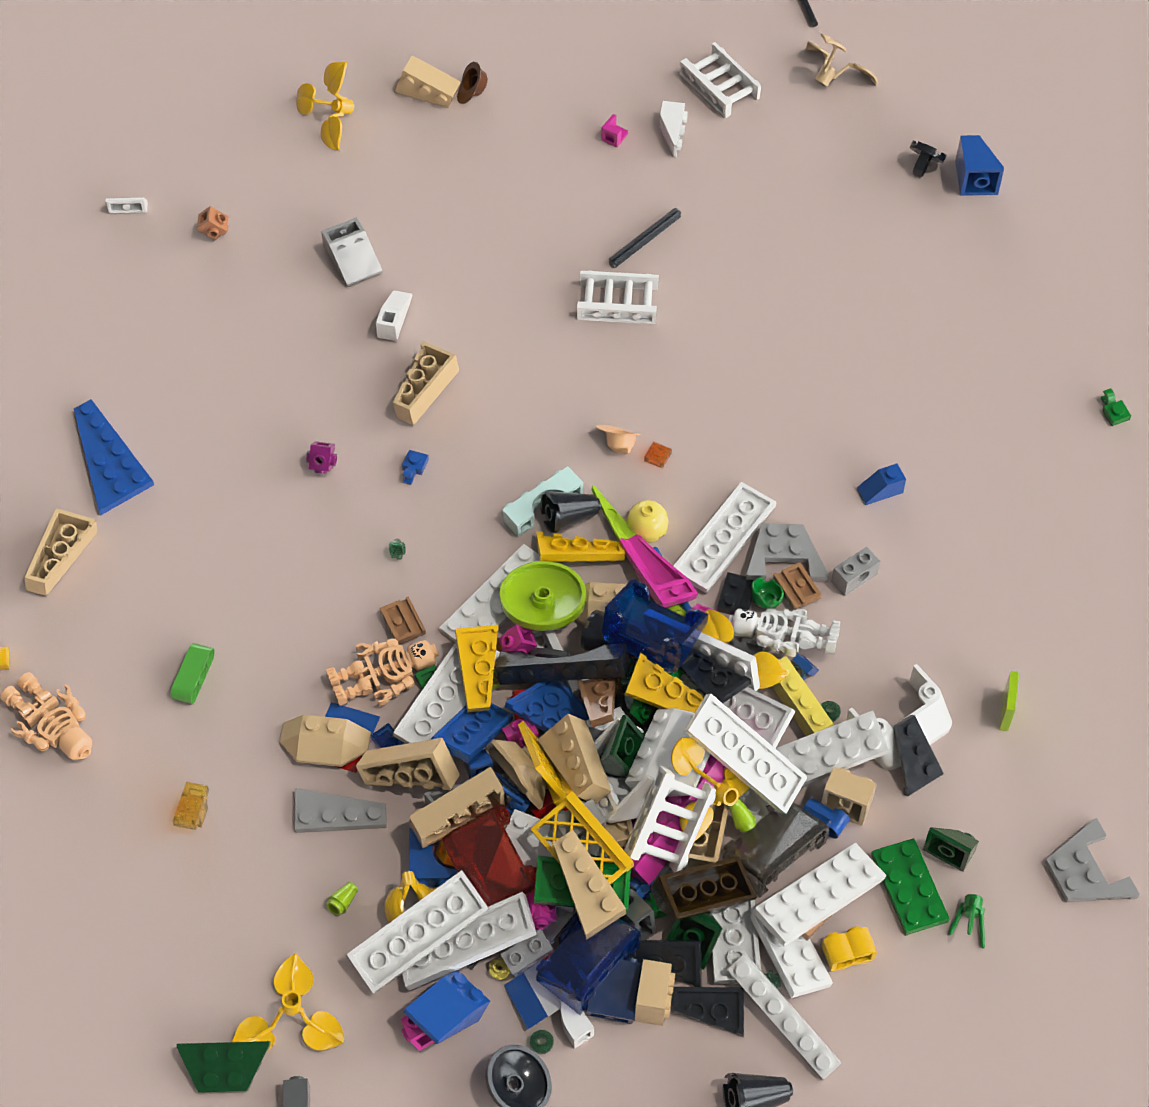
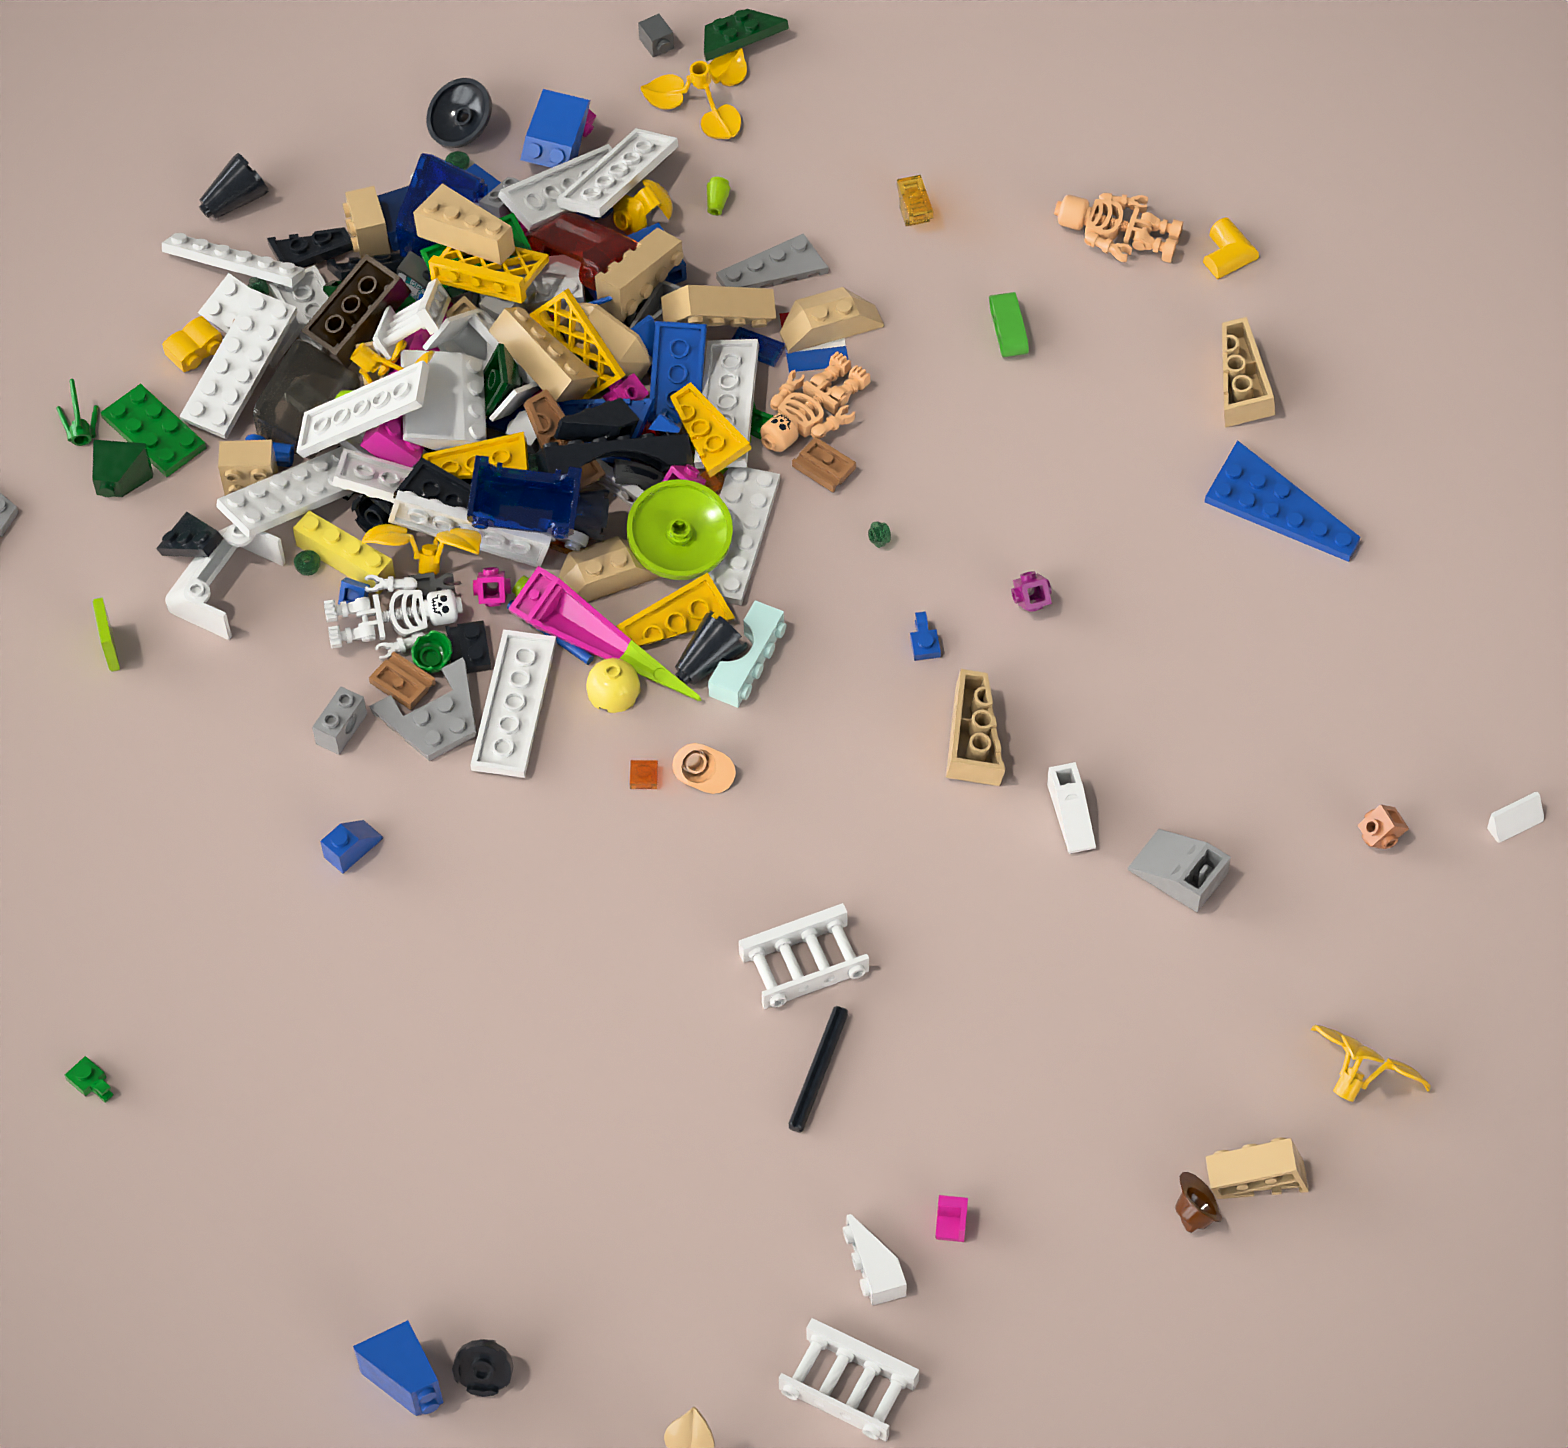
camera: 155 degrees right, 0 degrees up
none -> black slope [554,398,639,442]
none -> blue slope [649,408,683,433]

